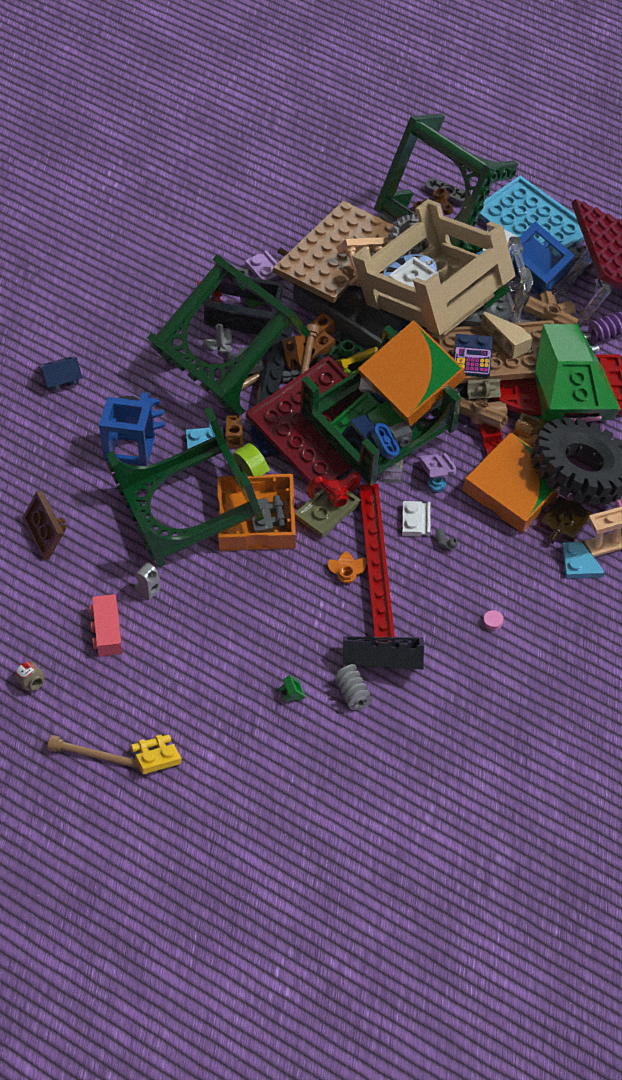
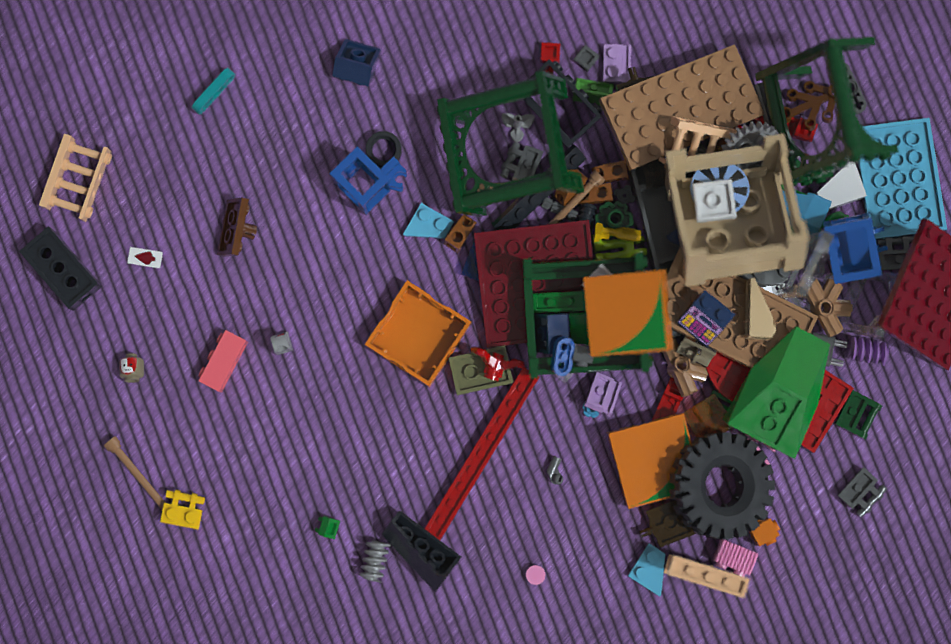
camera: 35 degrees right, 30 degrees up
dark green arch [106,407,264,567] -> none
lime brick [232,443,270,476] -> none
dark grey plate [251,495,287,533] -> none
orange plate [328,551,367,583] -> none
white plate [402,501,430,537] -> none

